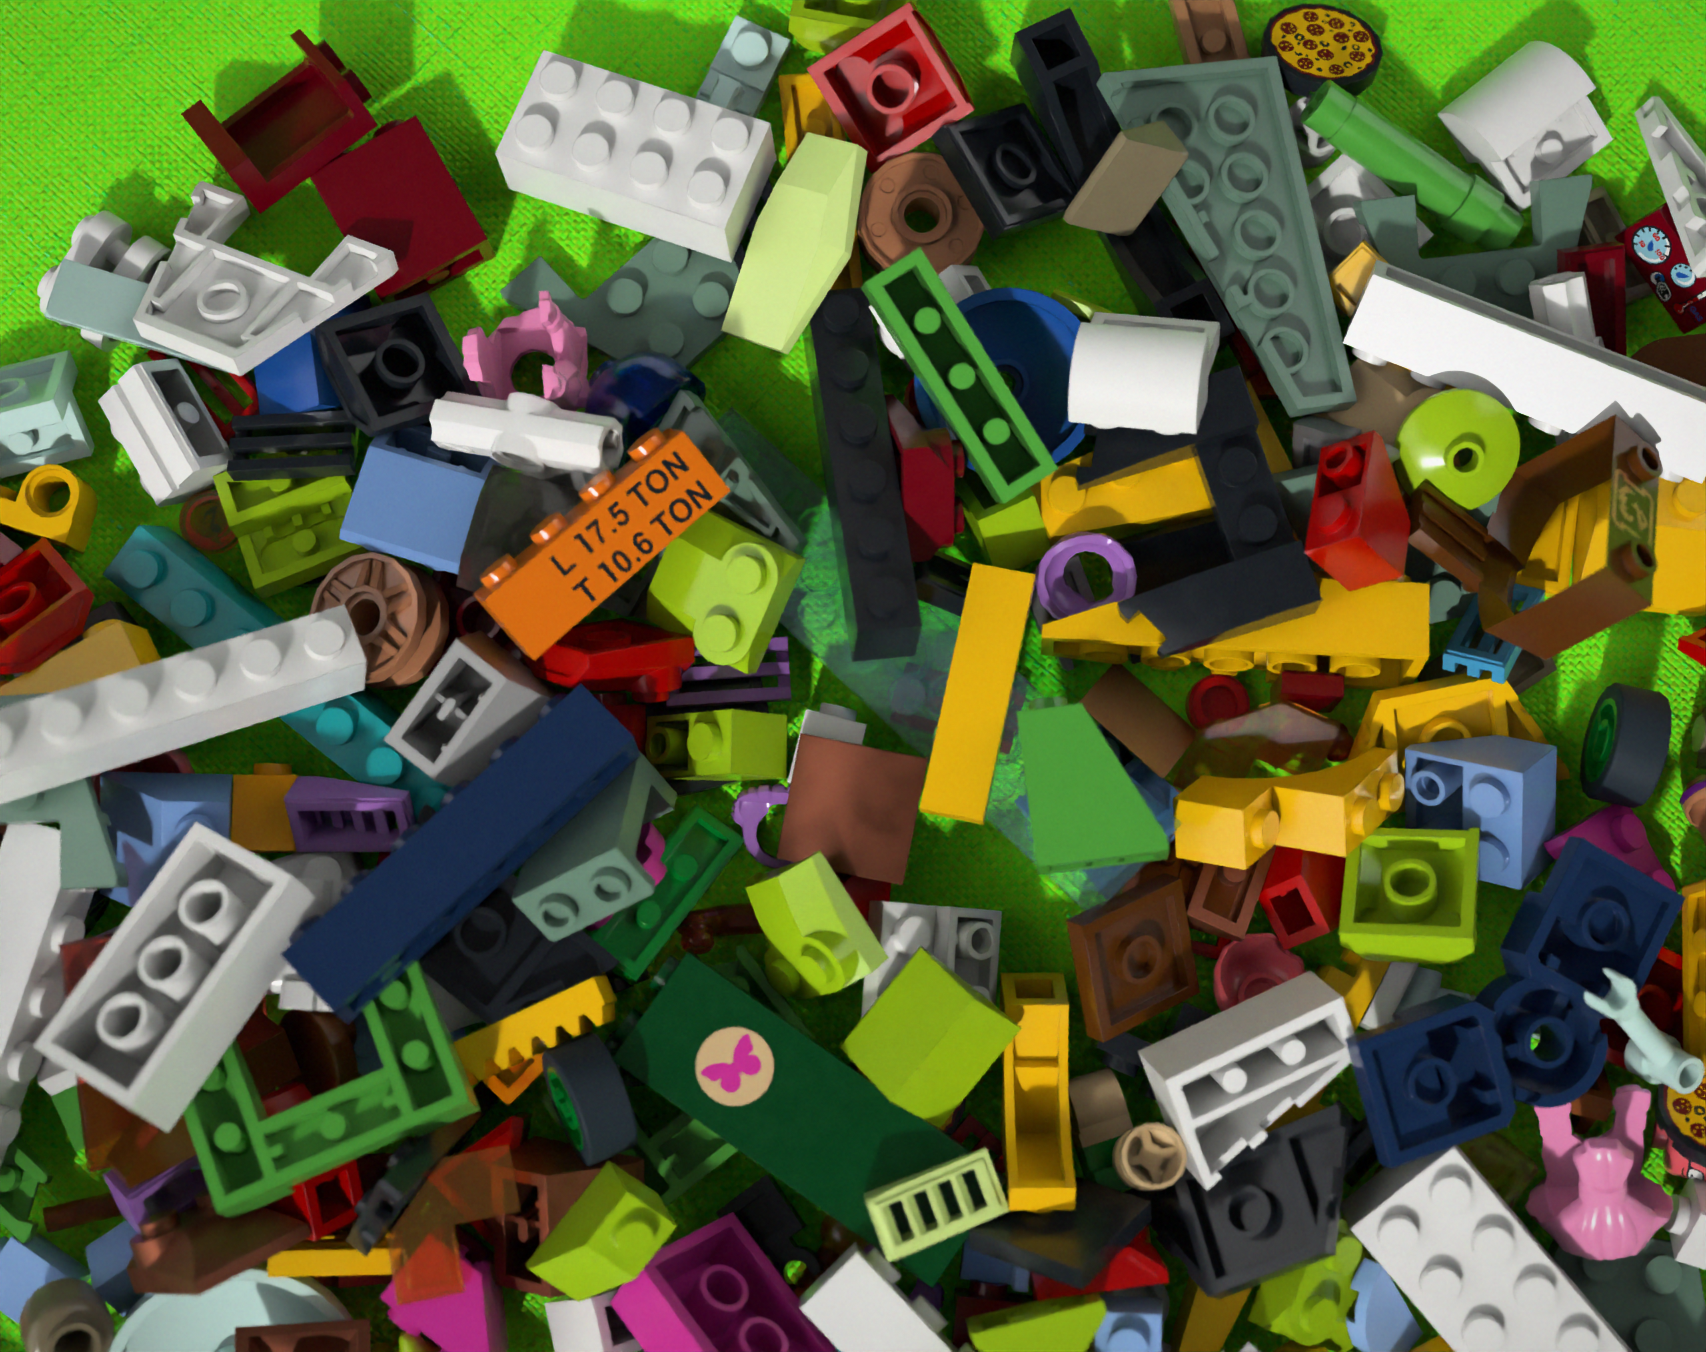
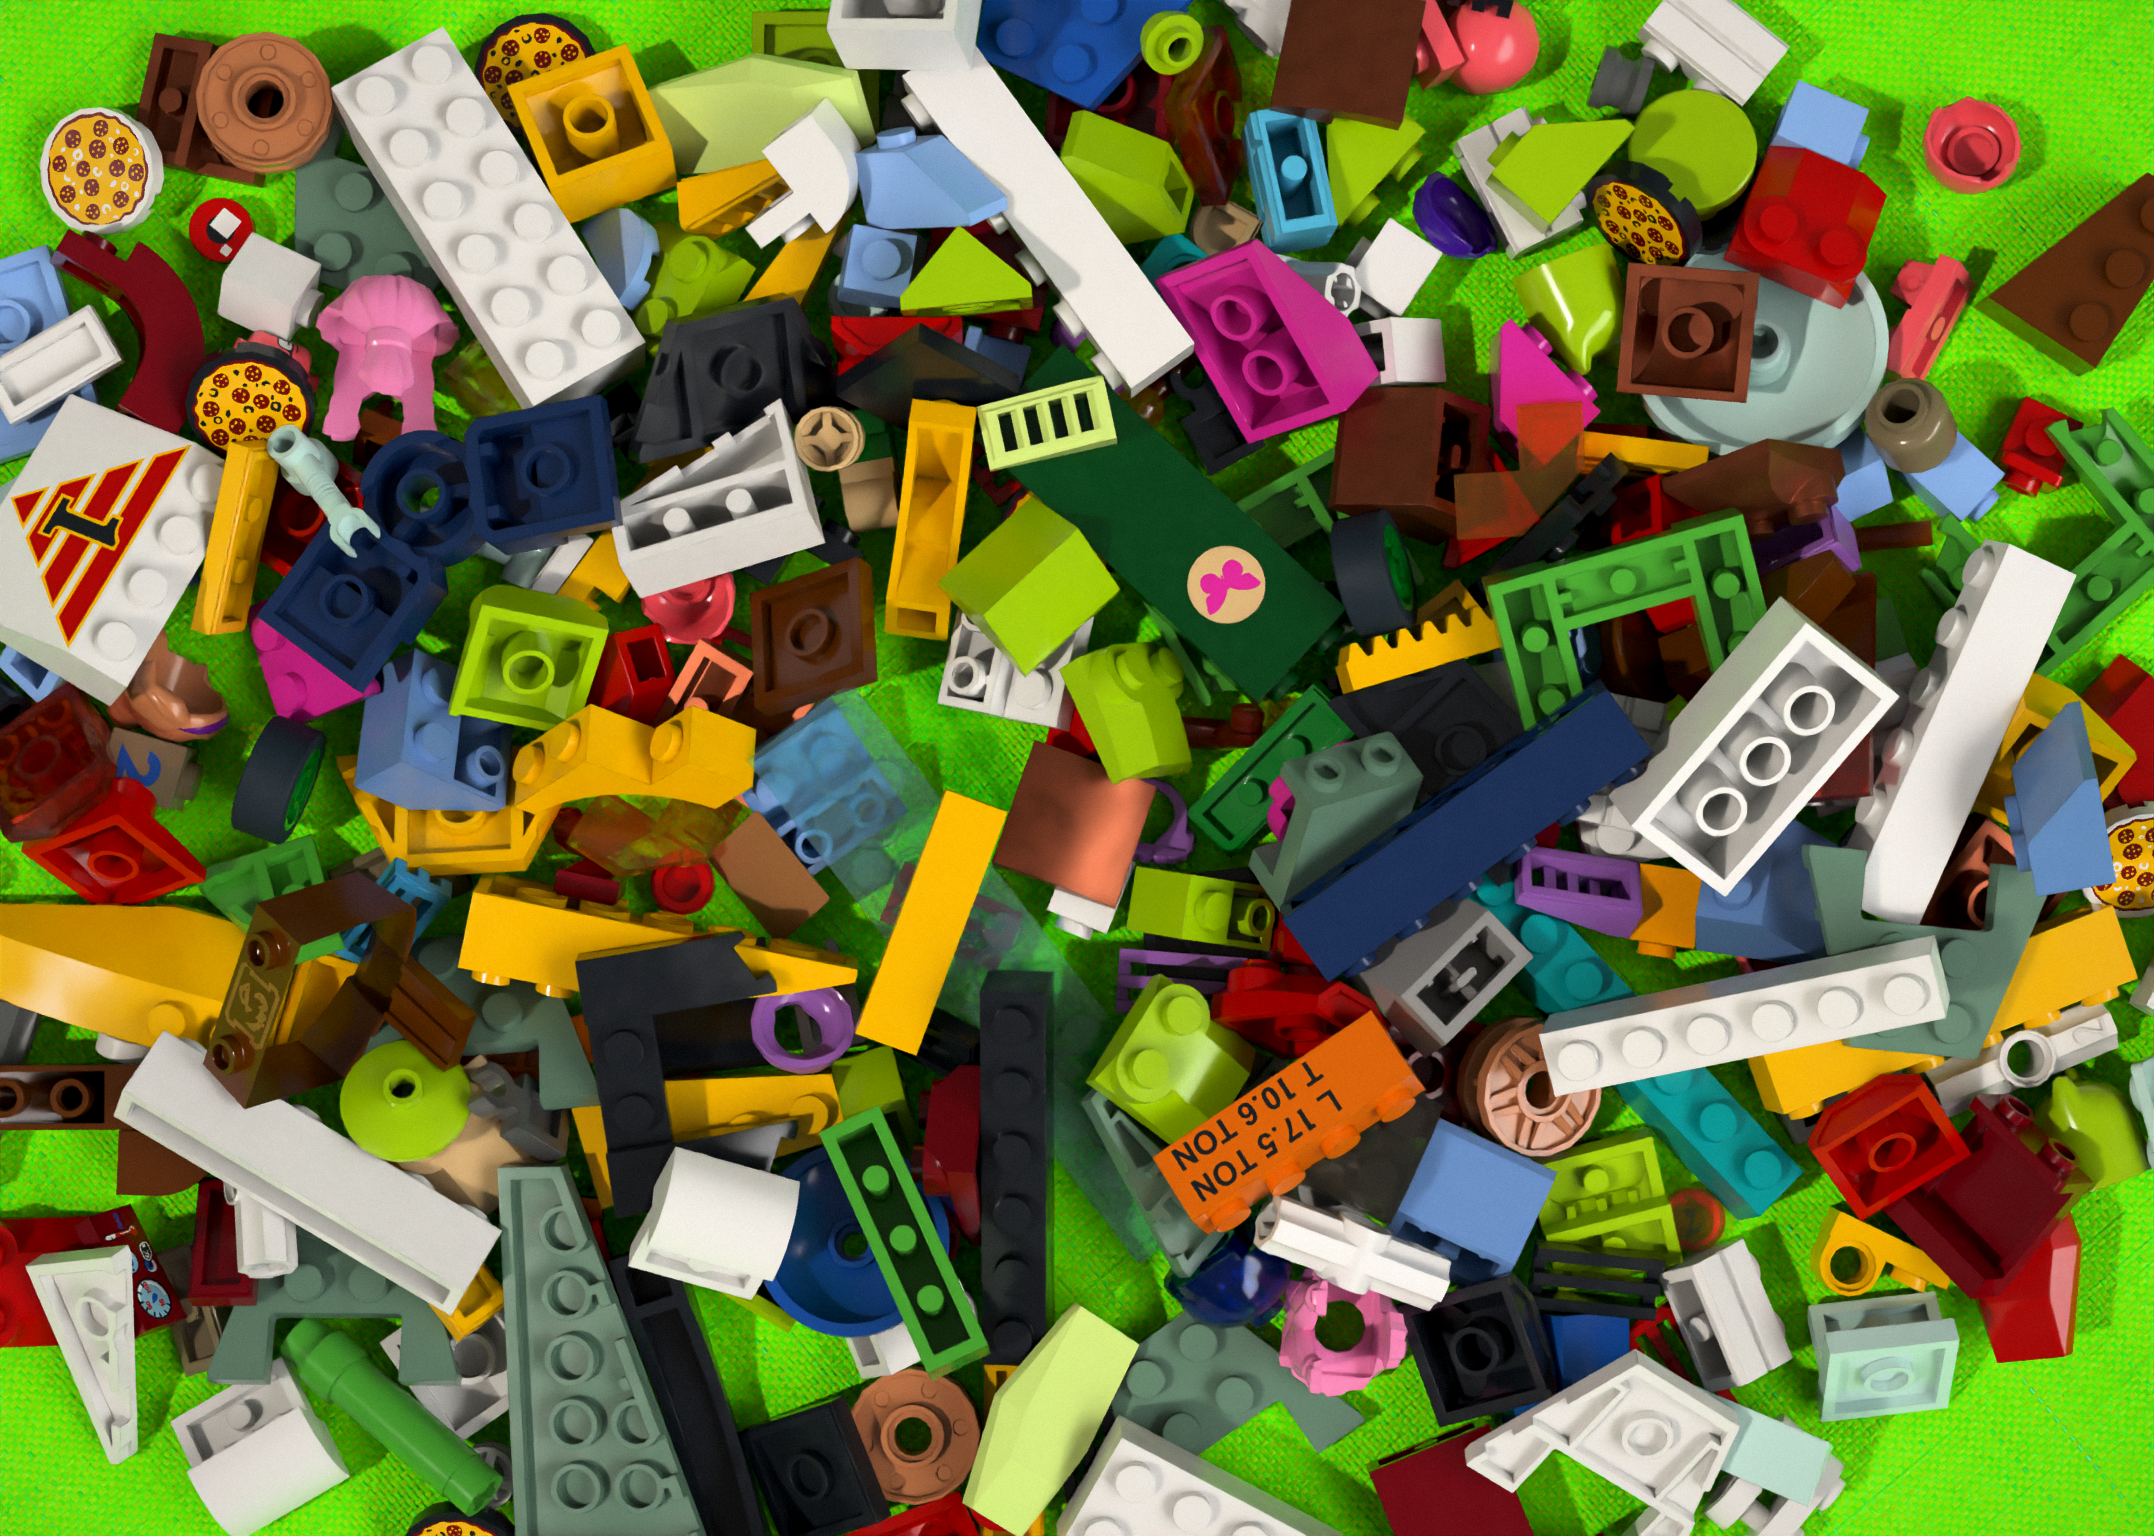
camera: 165 degrees left, 5 degrees up
lime slope [526,1160,677,1302] -> none
bright green slope [1016,696,1169,875] -> none
dark tan slope [1063,120,1189,236] -> none
red slope [1304,430,1411,592] -> none
none -> bright green wing [196,834,345,965]

